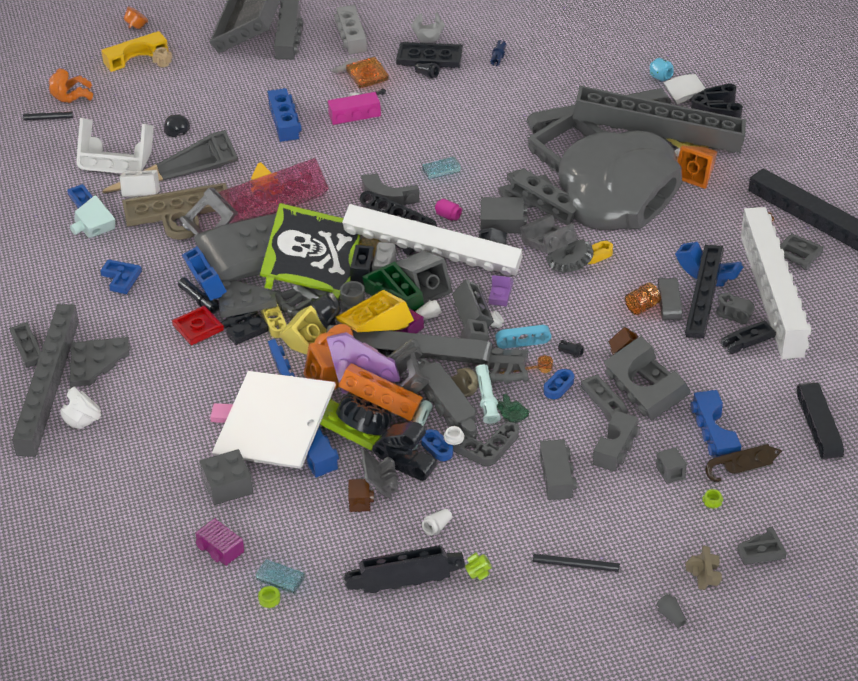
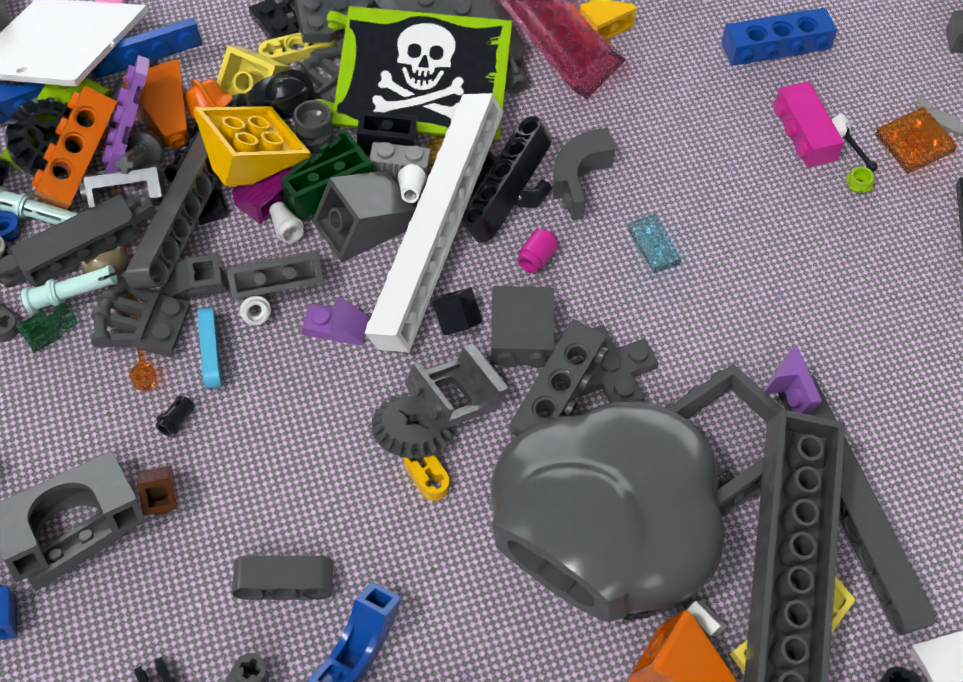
camera: 85 degrees right, 15 degrees up
black cone [415,63,440,79] -> none
blue plate [544,369,574,399] -> none
dark grey plate [581,374,628,421] -> none
clear orange wheel [625,282,661,315] -> none
black plate [685,245,724,339] -> none
none -> white cone [398,164,427,203]
none -> medium lavender slope [764,347,822,415]
none -> lime plate [846,166,874,193]

